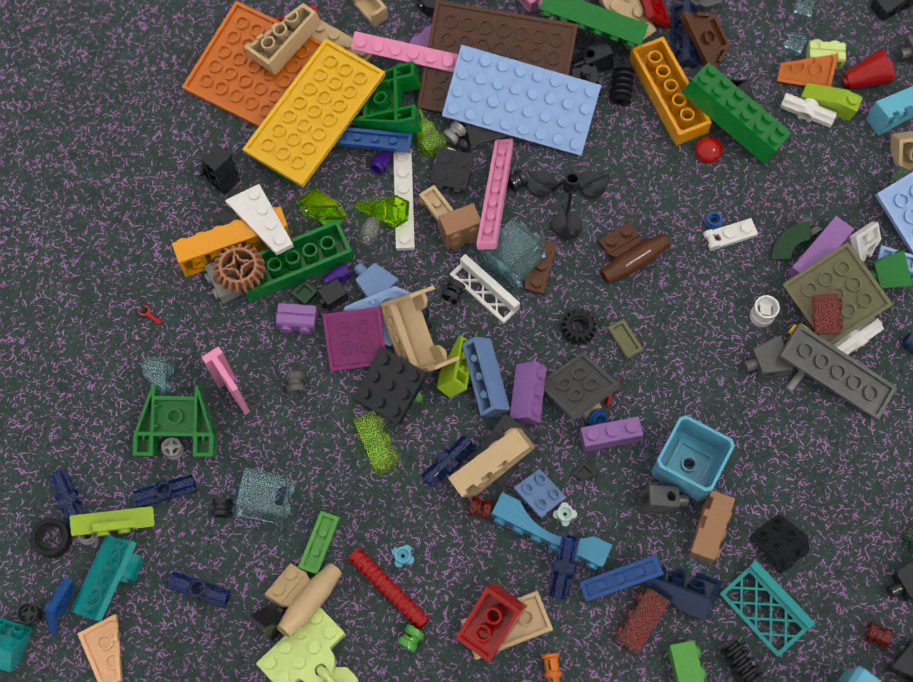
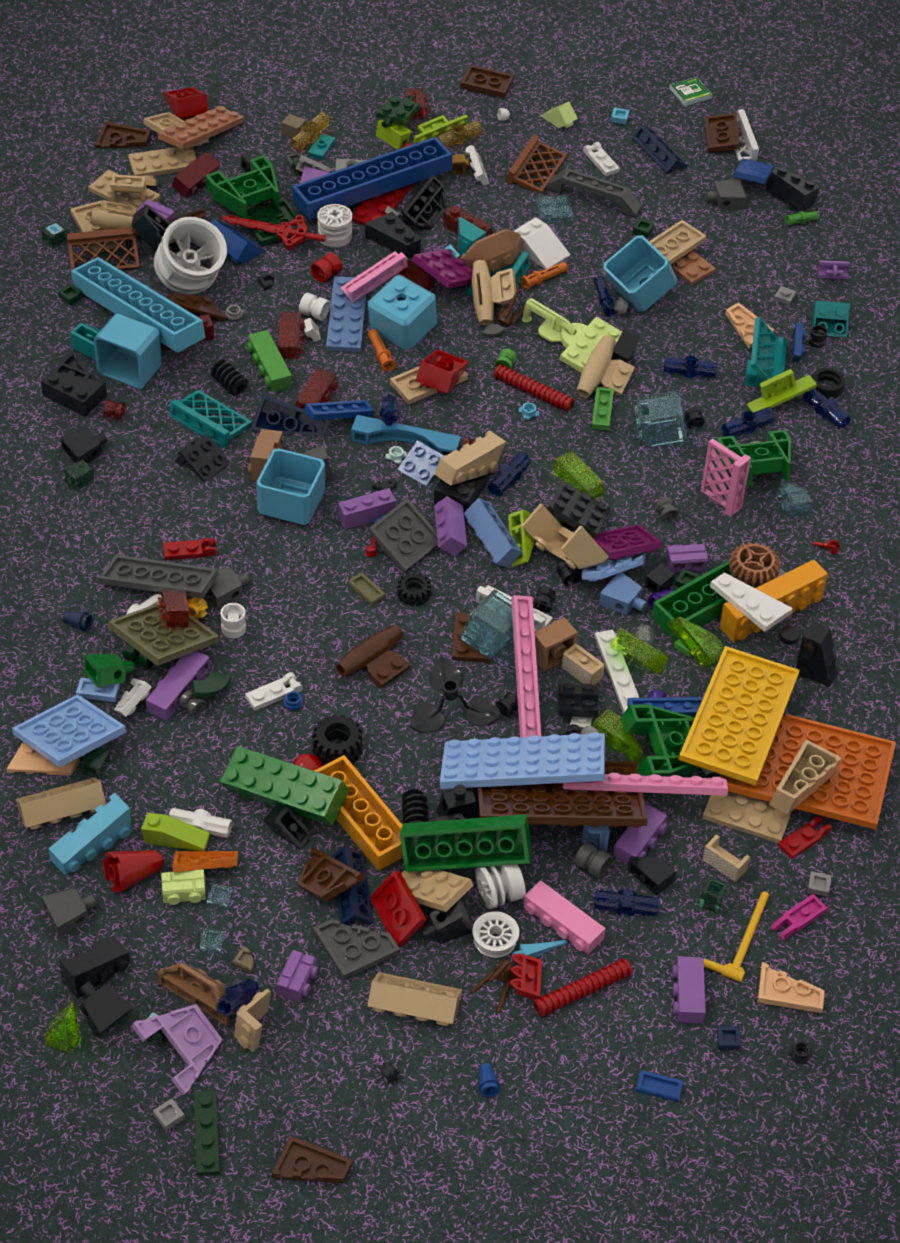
camera: 165 degrees right, 20 degrees down
none -> red hinge [163,538,217,560]
none -> black tyre [312,715,363,765]

